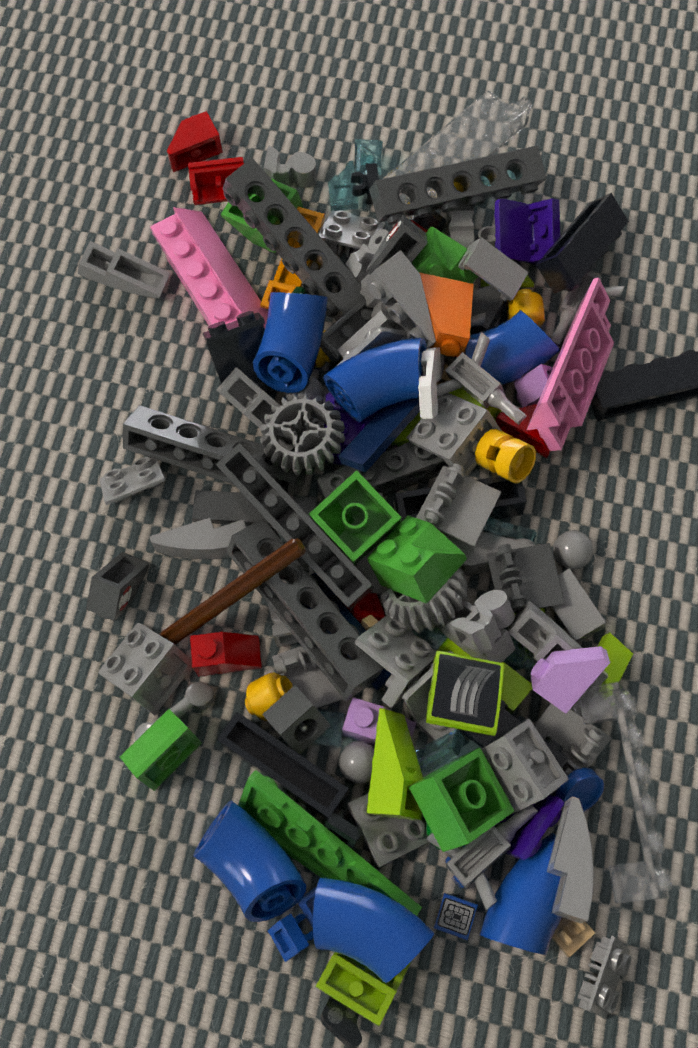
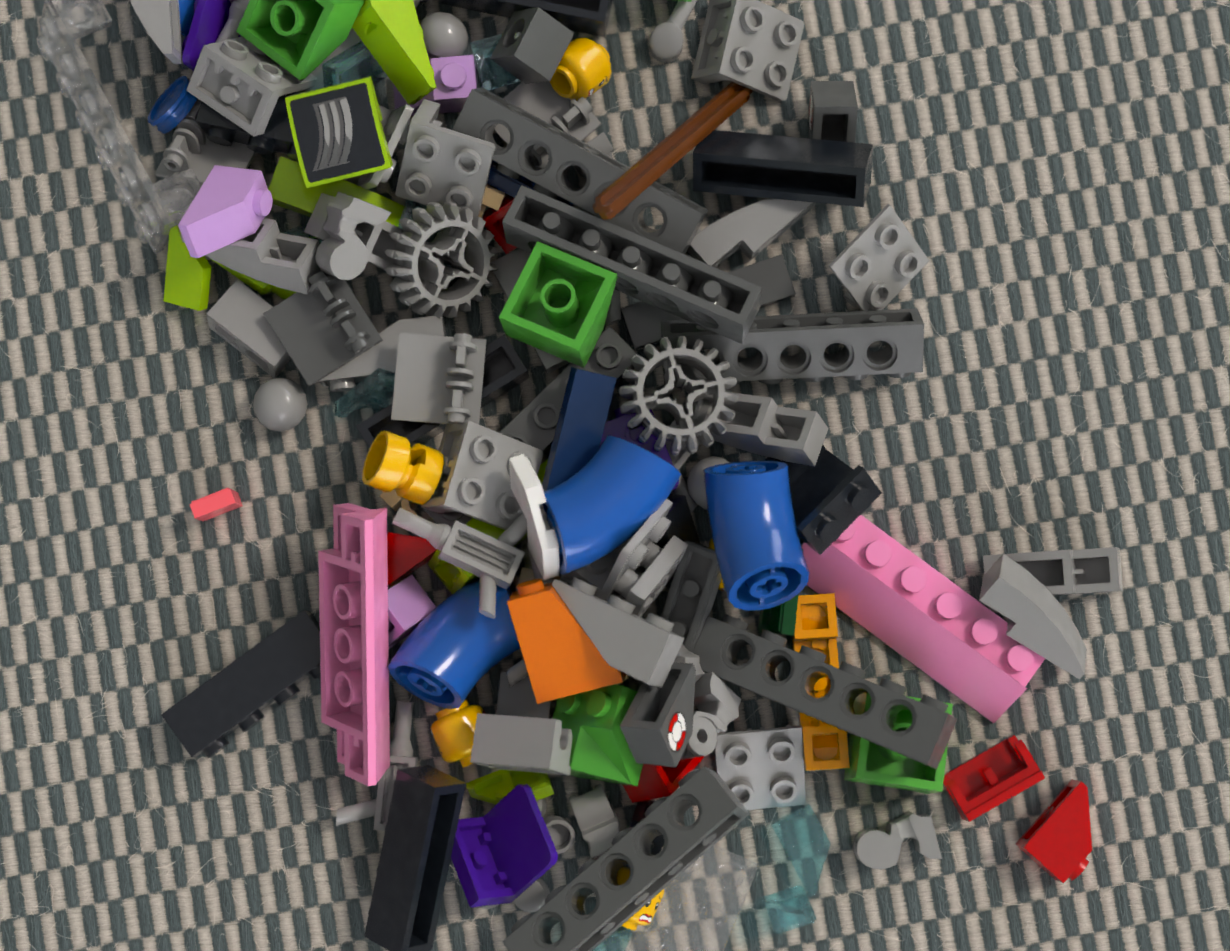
camera: 150 degrees right, 15 degrees up
red slope [190,632,262,677] -> none
black tile [350,163,379,204] -> none
bright green slope [367,516,467,604] -> none
none -> coral tile [189,488,243,522]
none -> black brick [693,130,873,207]
none -> light grey slope [979,554,1087,680]

